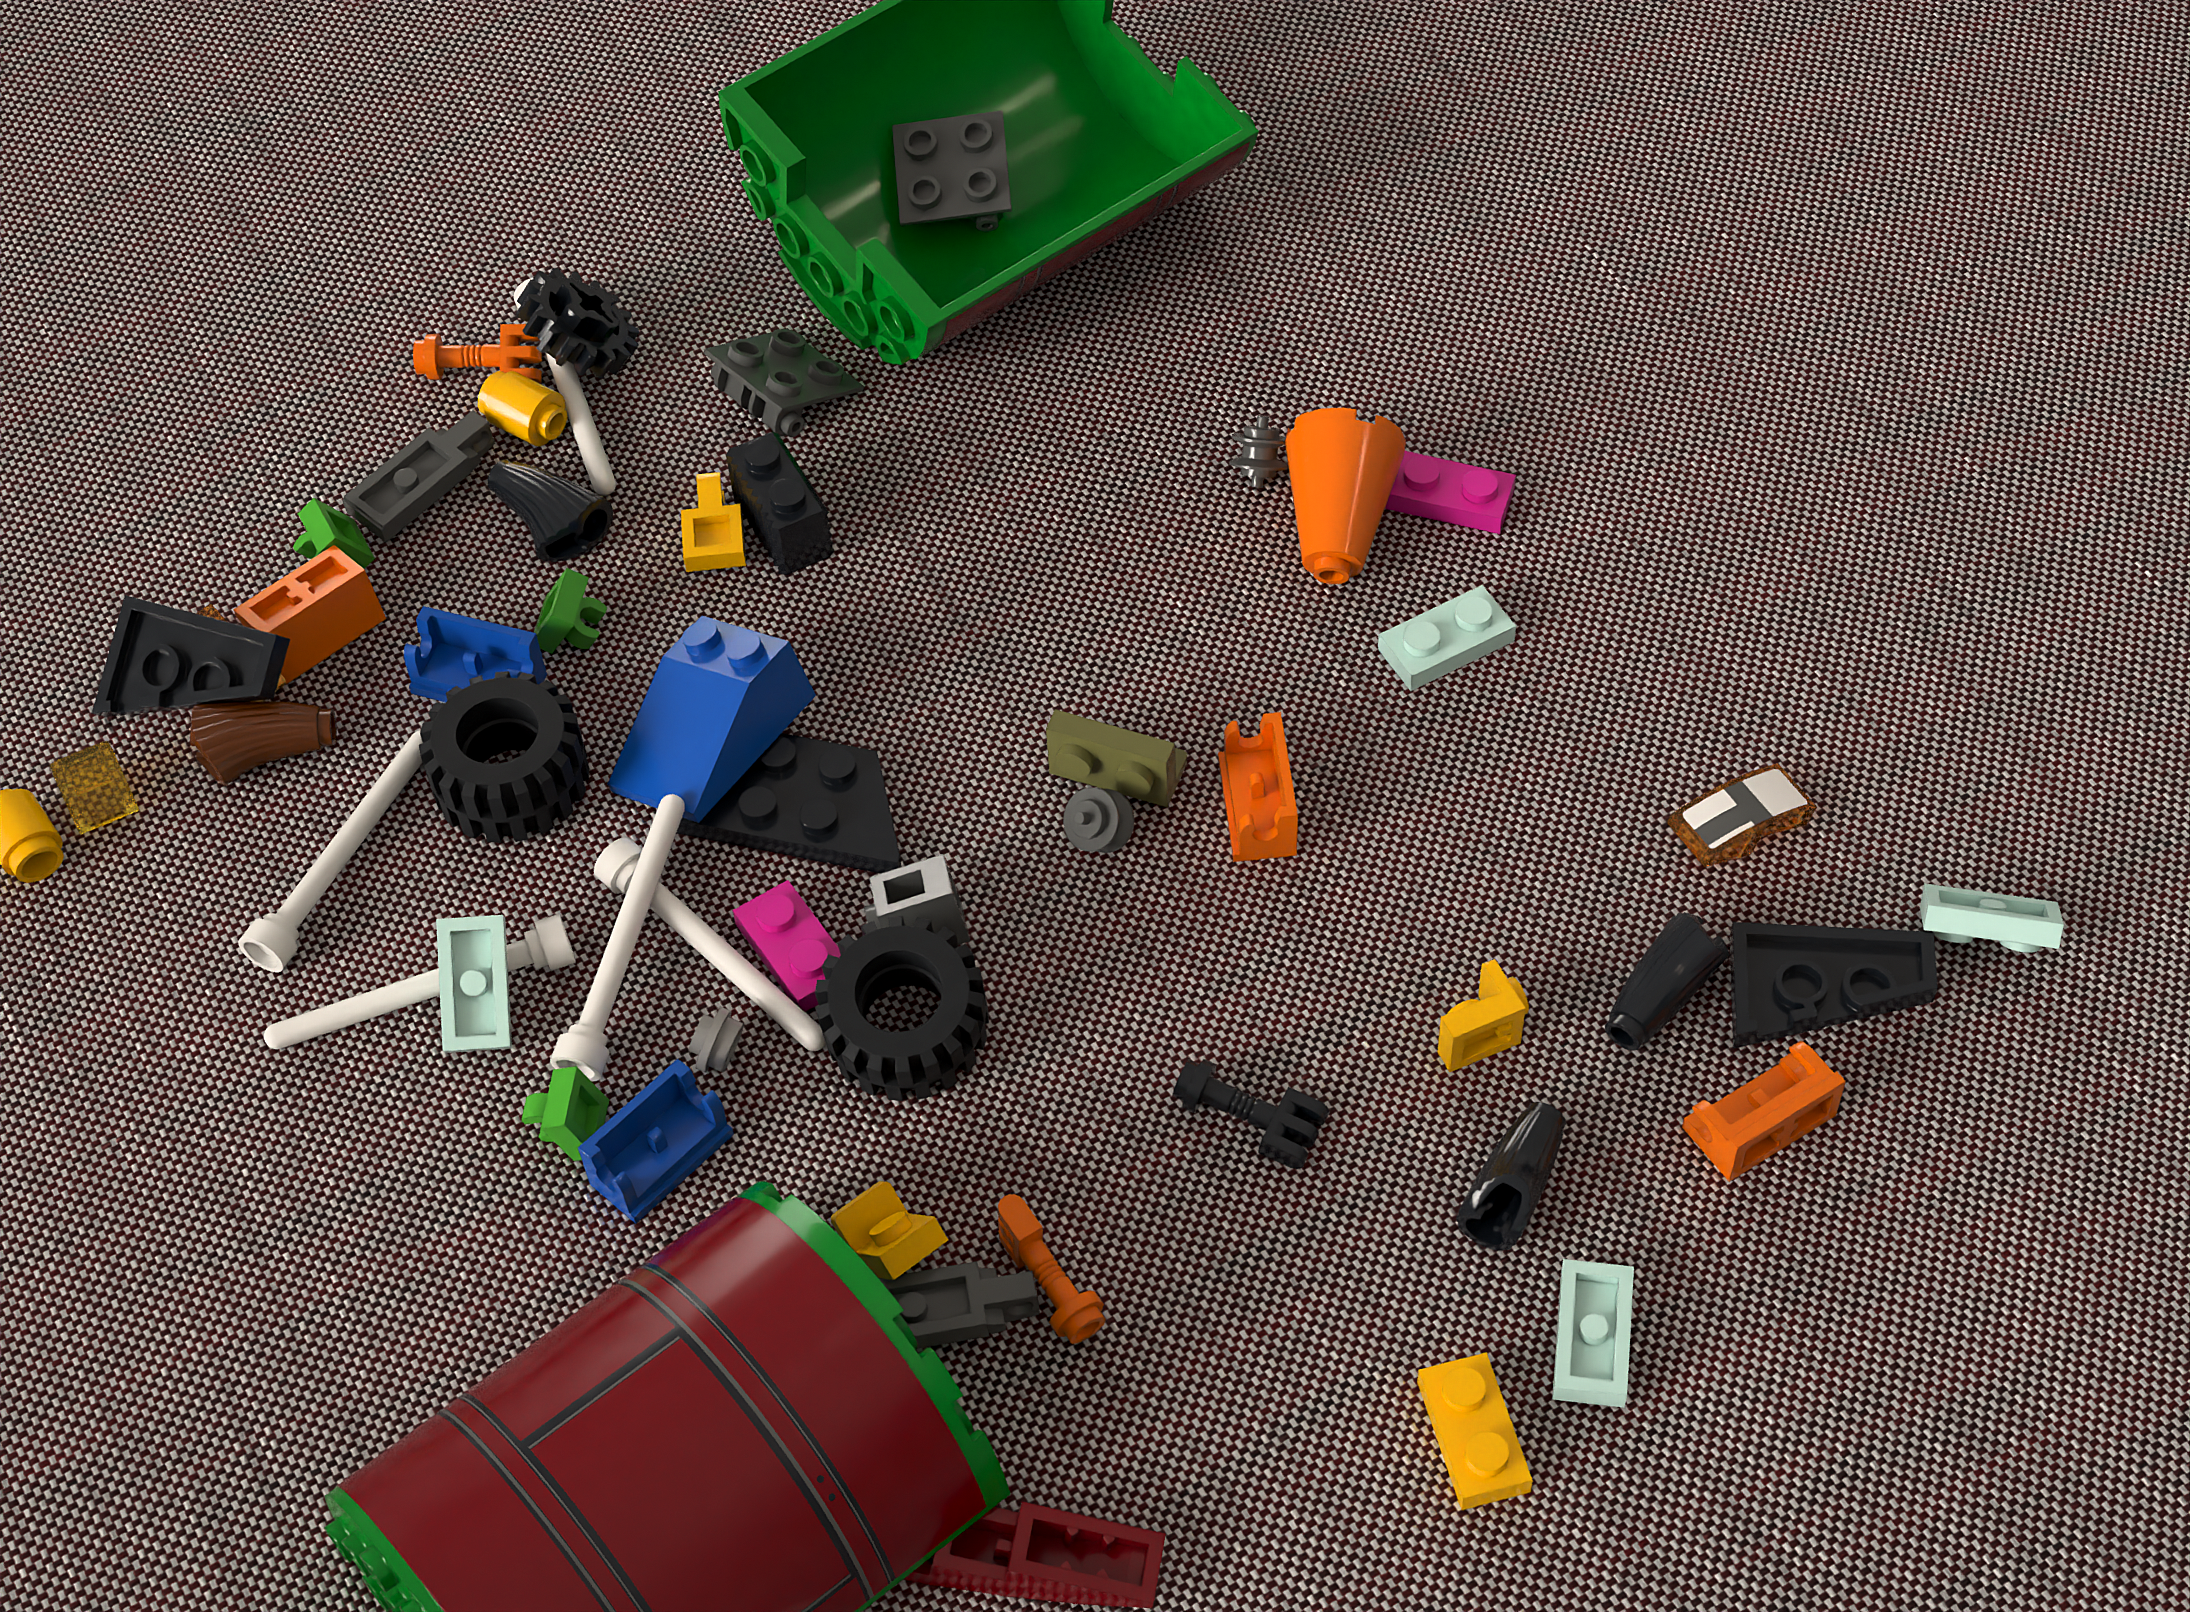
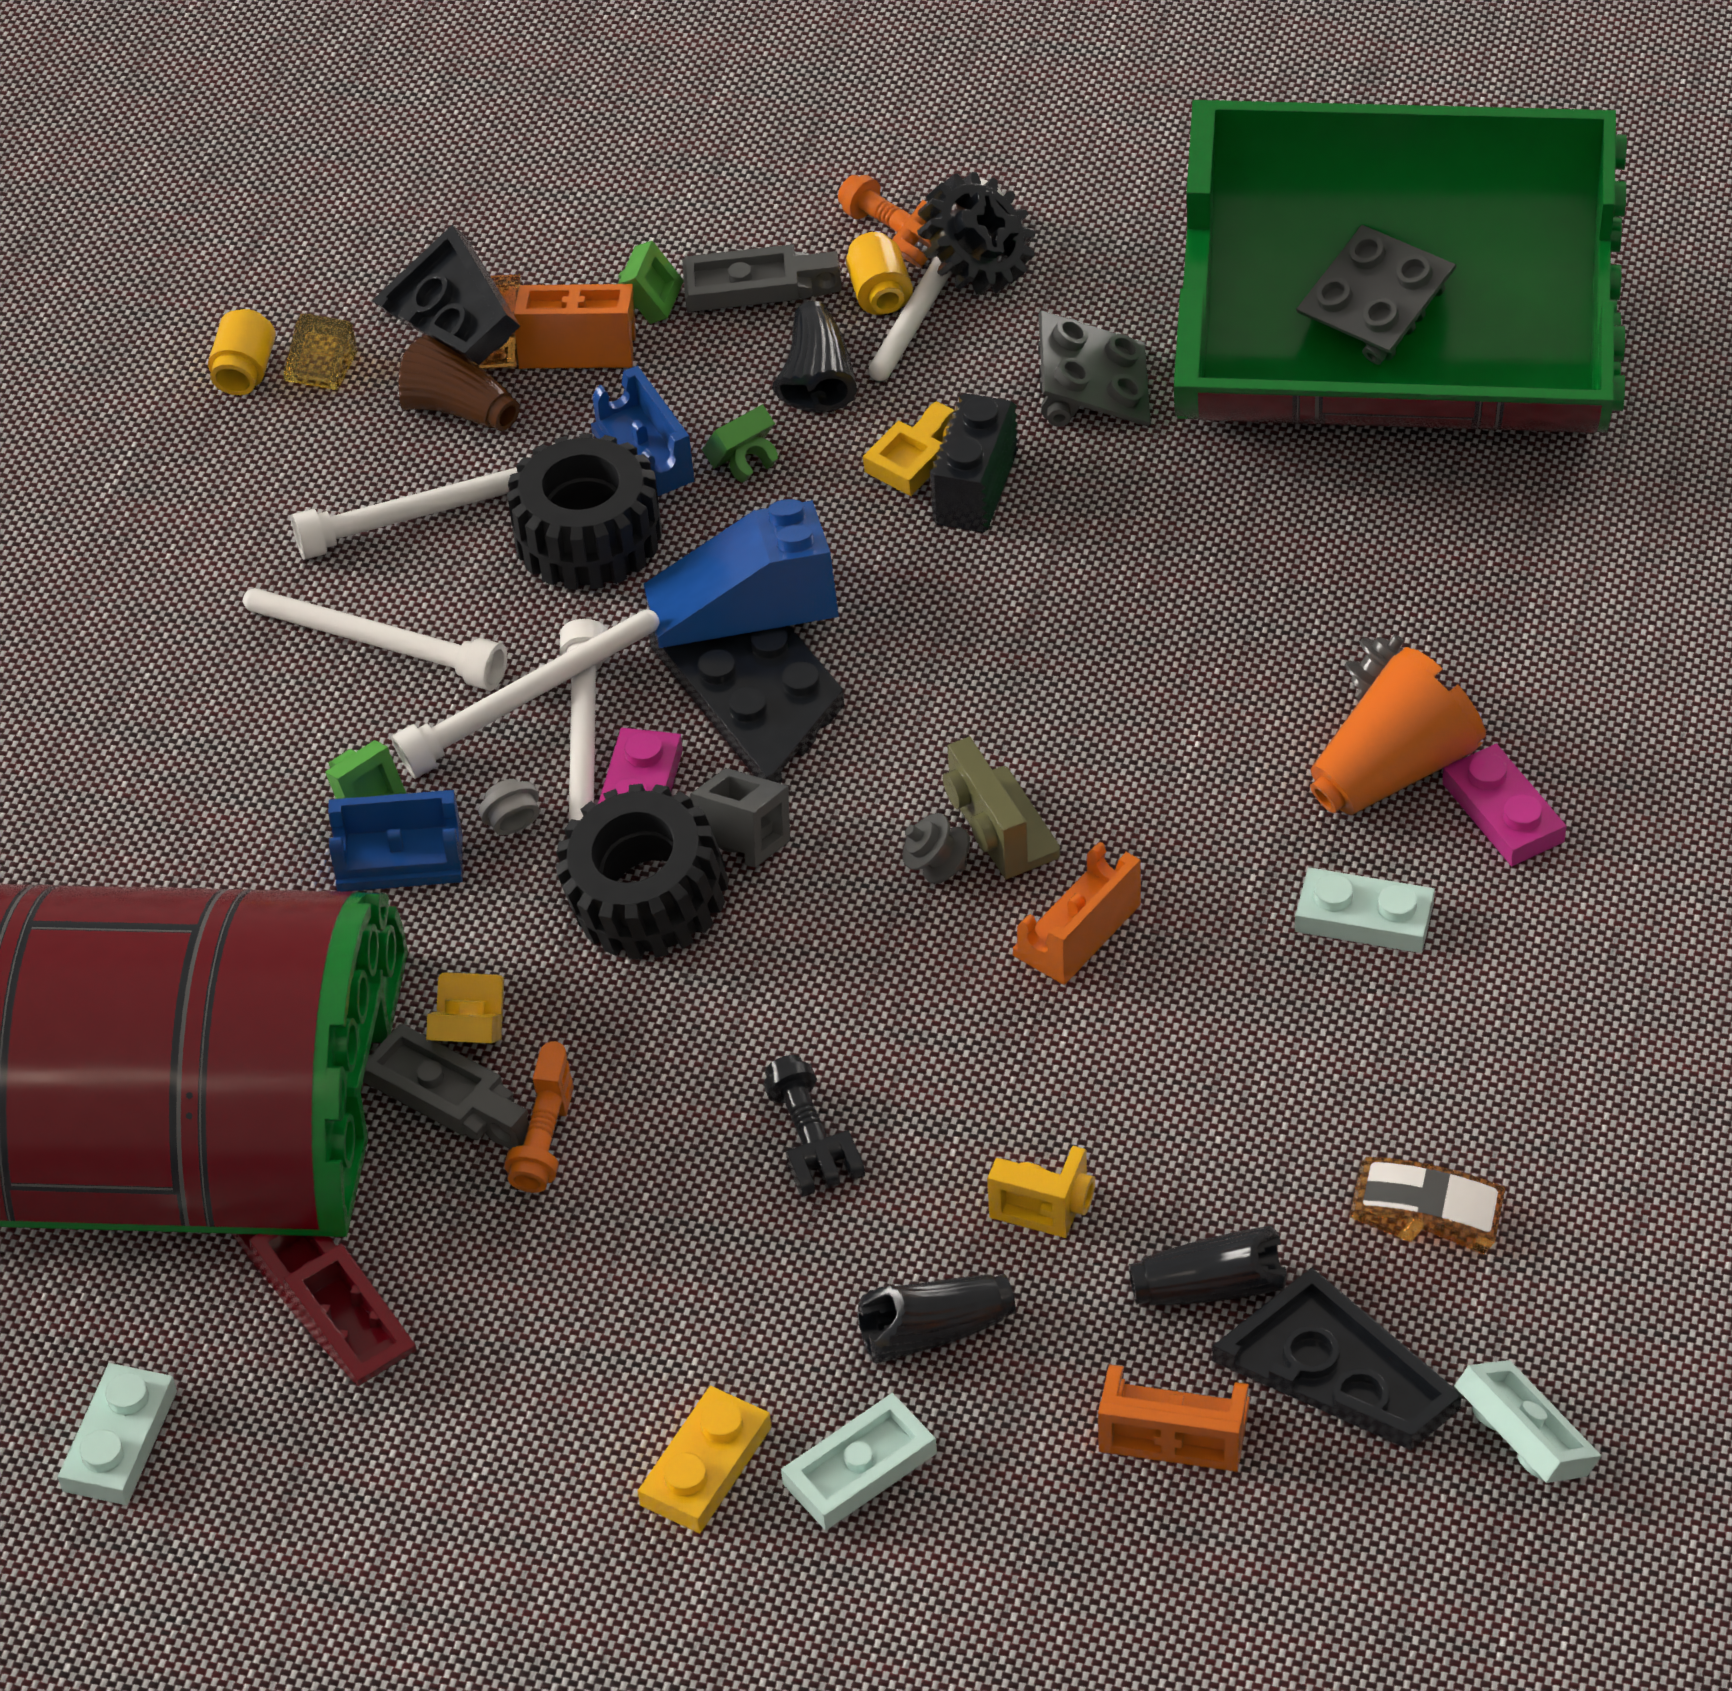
camera: 45 degrees right, 5 degrees down
light aqua plate [436,915,512,1053] -> none

